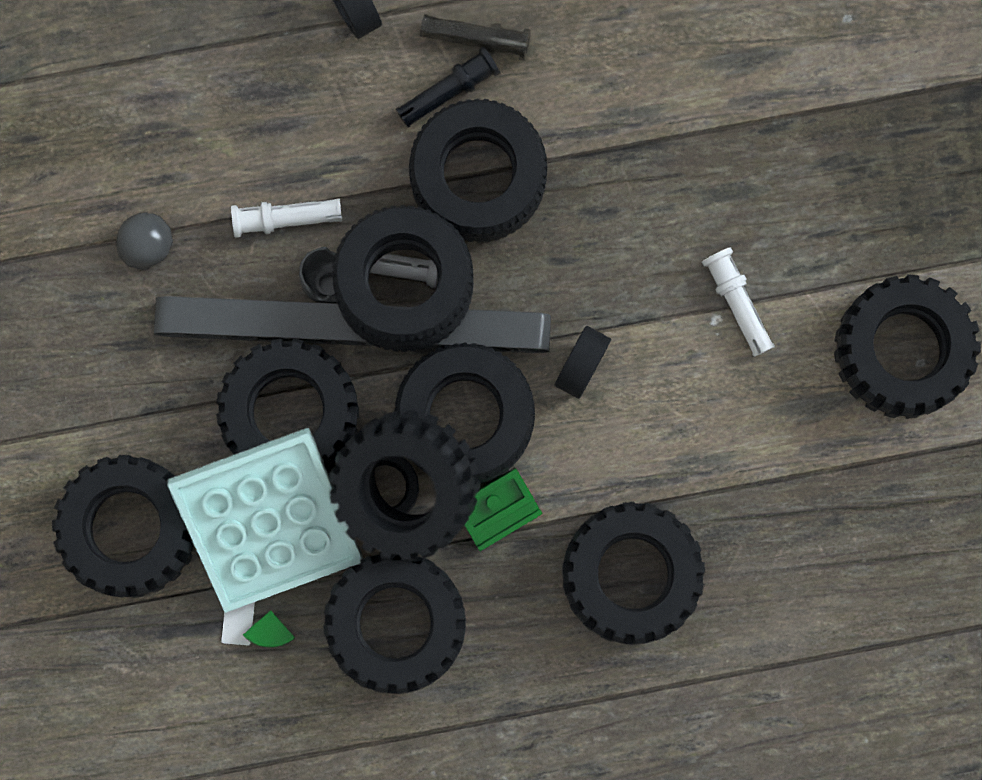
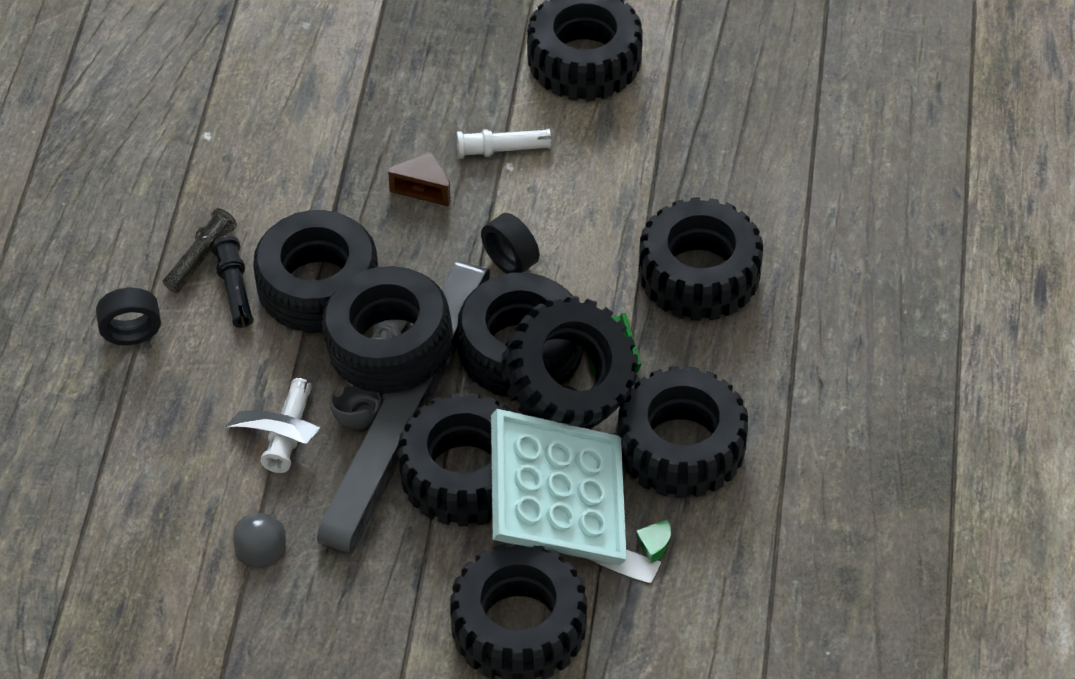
camera: 70 degrees left, 30 degrees down
none -> sticker [225,410,320,444]
none -> reddish brown slope [388,152,451,207]

